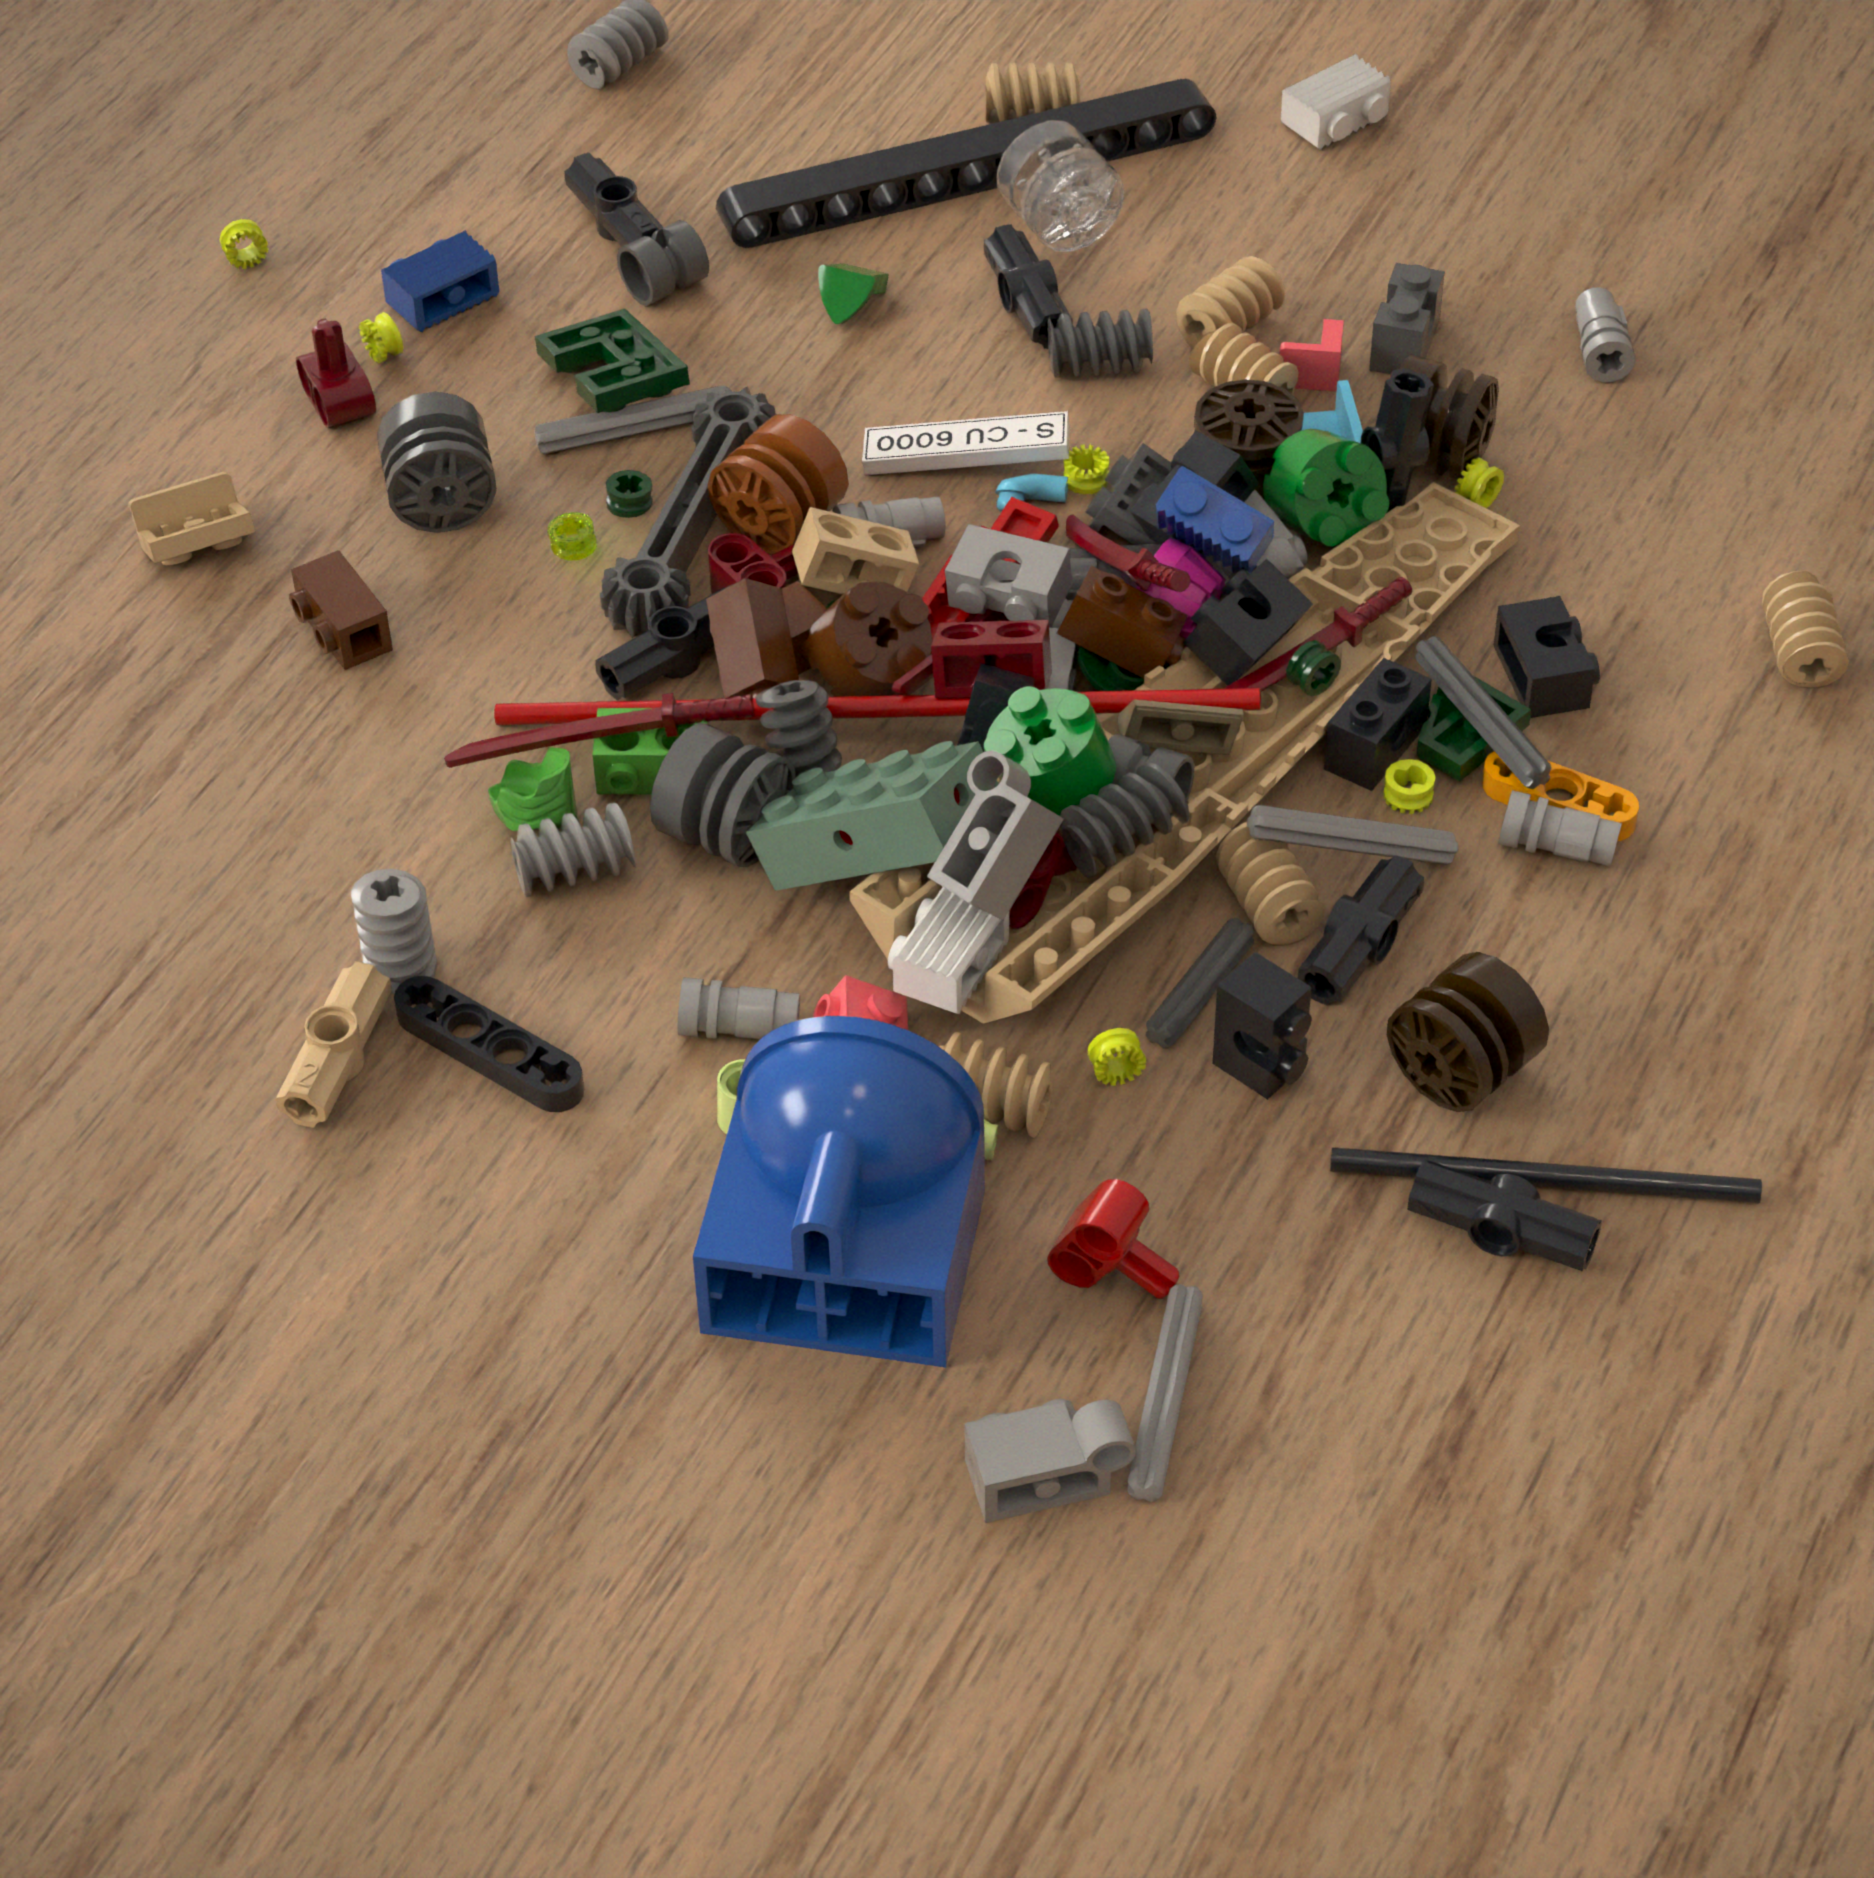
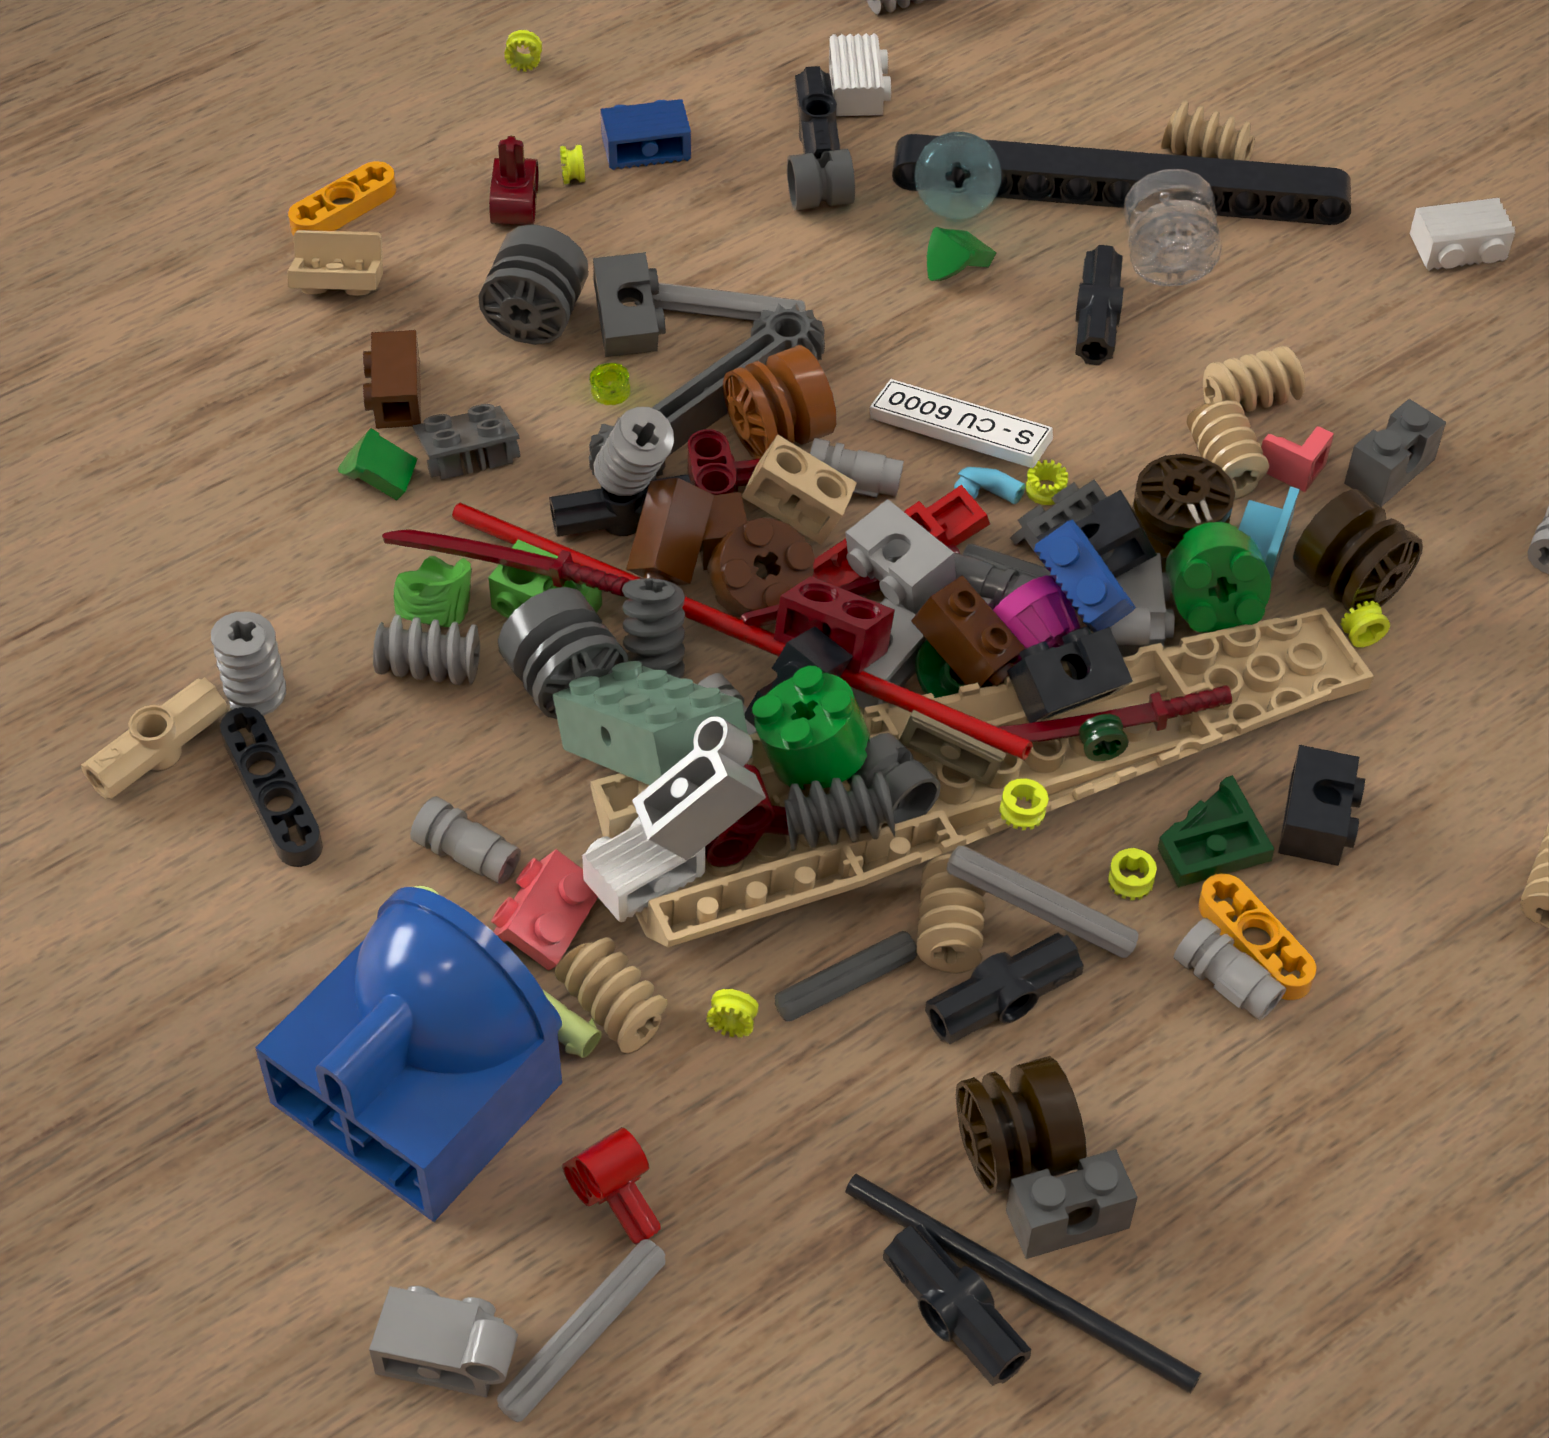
camera: 25 degrees right, 5 degrees up
dark green plate [535,309,690,413] -> none
dark green bush [606,470,653,518] -> none
dark grey piece [1048,309,1153,378] -> none
dark red sword [1066,514,1190,592] -> none
black brick [1212,952,1312,1100] -> none
black brick [1324,658,1432,791] -> none
black piece [1360,368,1434,513] -> none
dark grey axle [1415,636,1551,789] -> none
none -> light orange beam [288,161,396,236]
none -> green tile [338,428,418,501]
none -> dark grey hinge [413,404,520,480]
none -> dark grey brick [593,252,666,357]
none -> light grey piece [593,407,674,496]
none -> white brick [829,33,891,116]
none -> clear light blue brick [915,132,1001,222]
none -> neon yellow bush [999,778,1049,831]
none -> dark grey brick [1006,1149,1138,1259]

